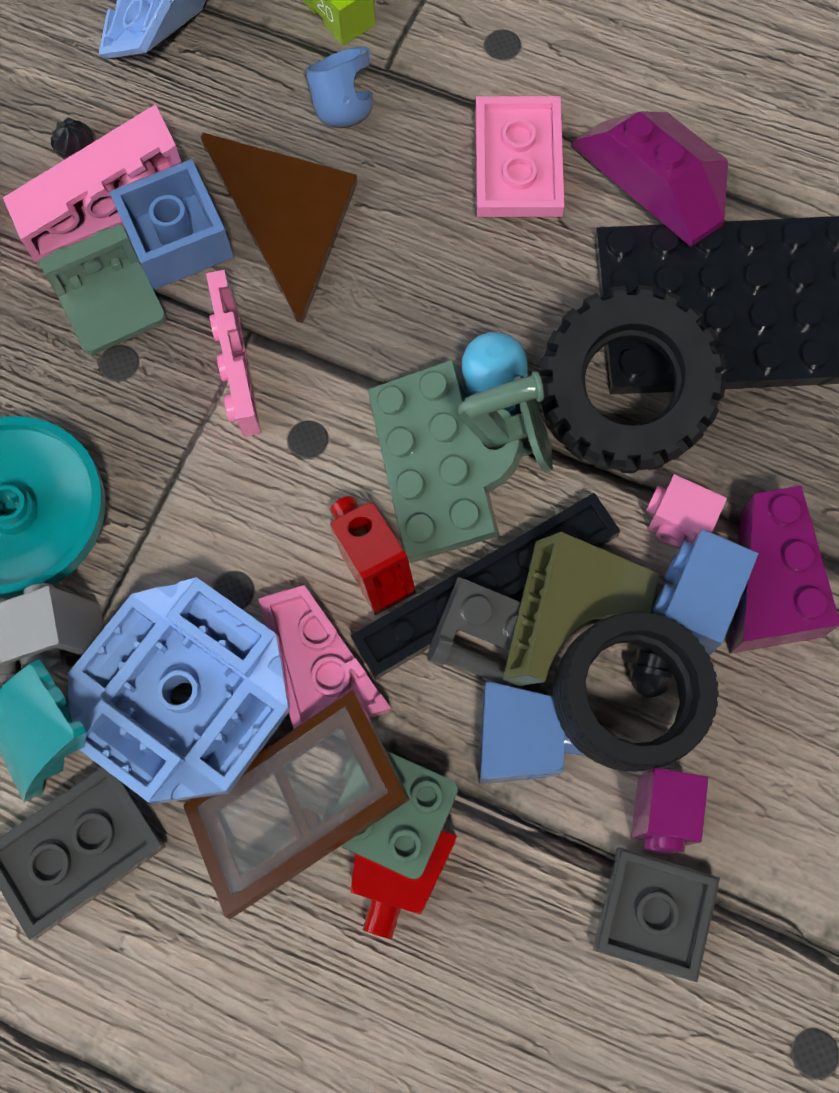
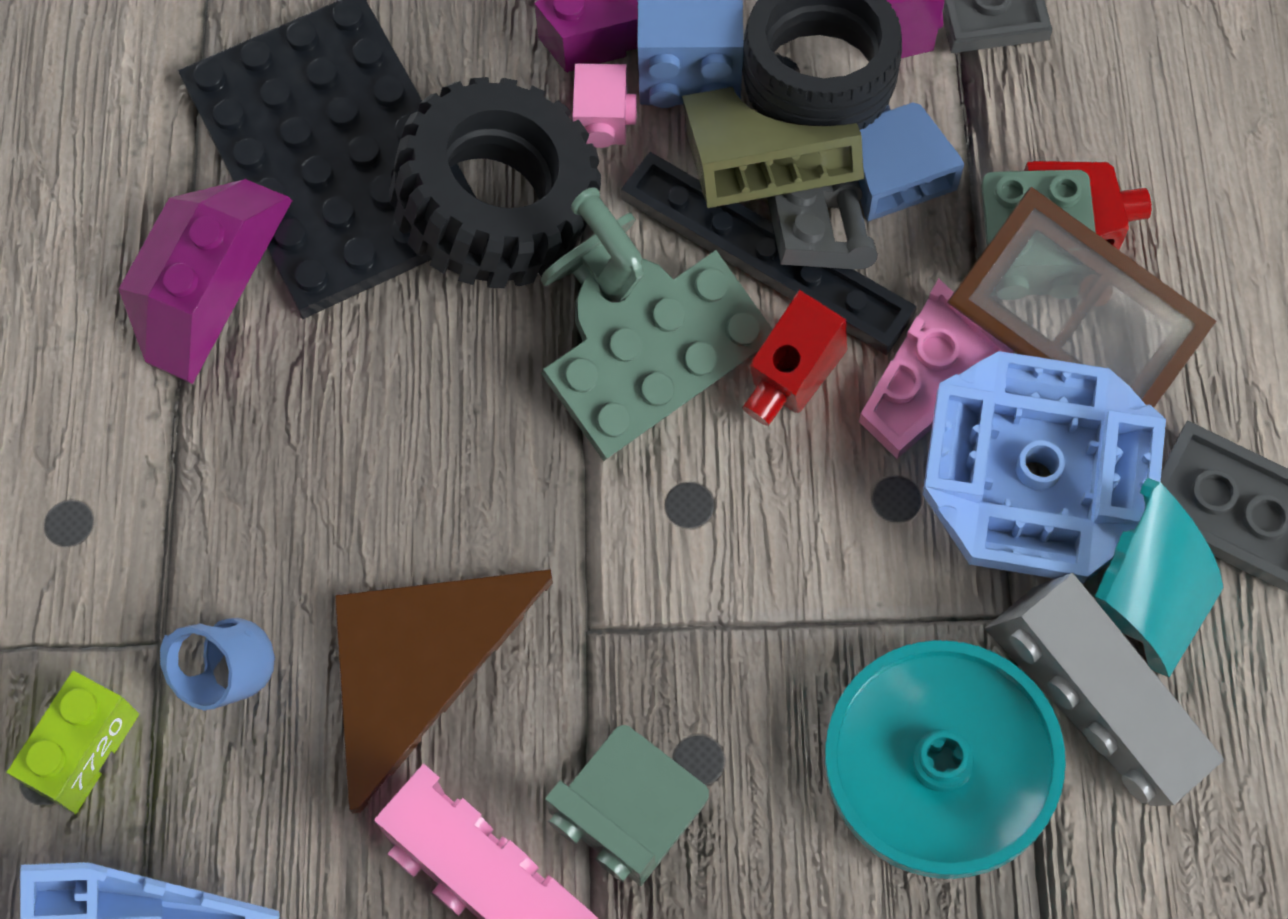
camera: 115 degrees left, 5 degrees down
medium blue brick [109,159,234,290] -> none
bright pink wing [206,270,261,437] -> none
medium azure helmet [462,332,528,416] -> none
bright pink plate [475,96,564,217] -> none

